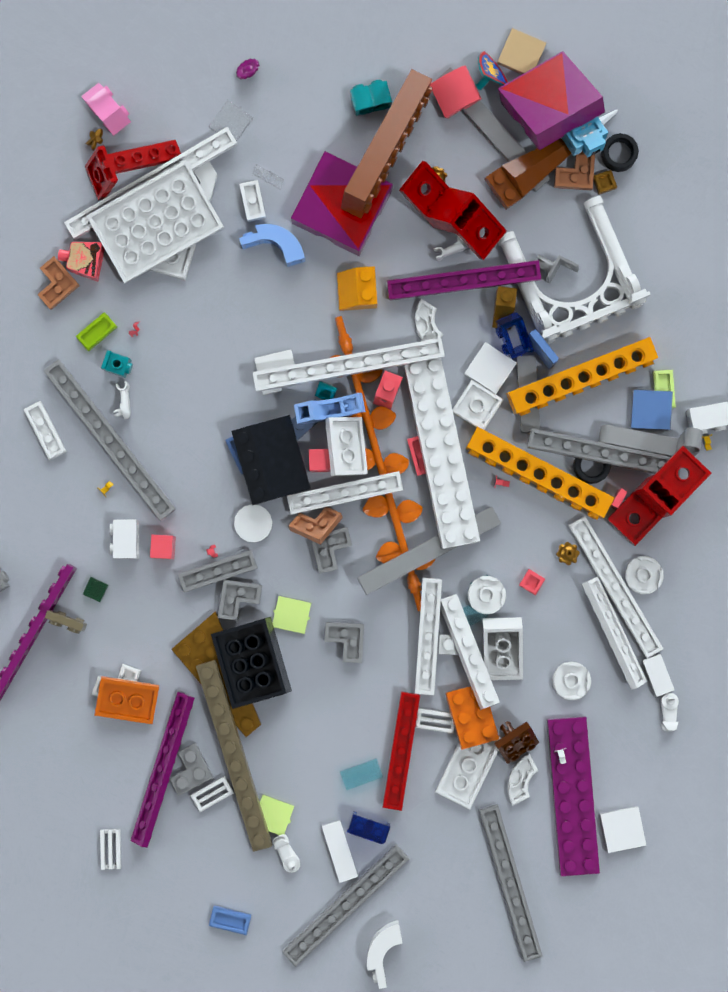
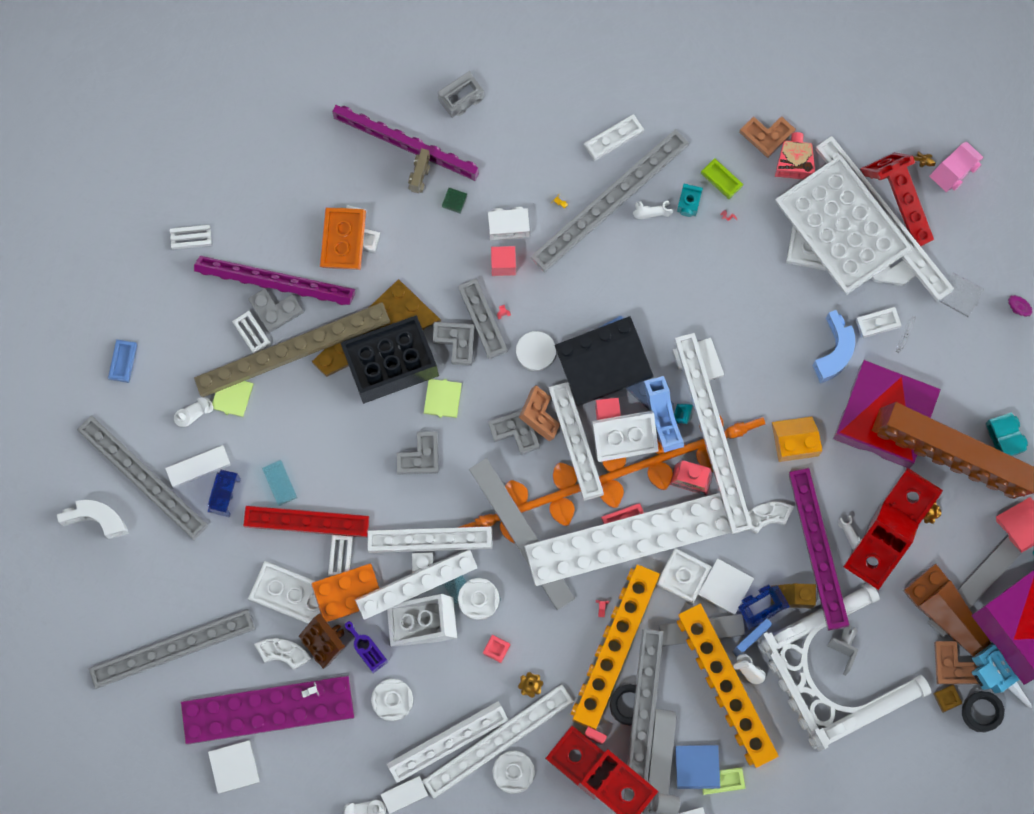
camera: 85 degrees right, 10 degrees down
none -> dark purple piece [345,621,388,674]
none -> white piece [734,654,766,684]

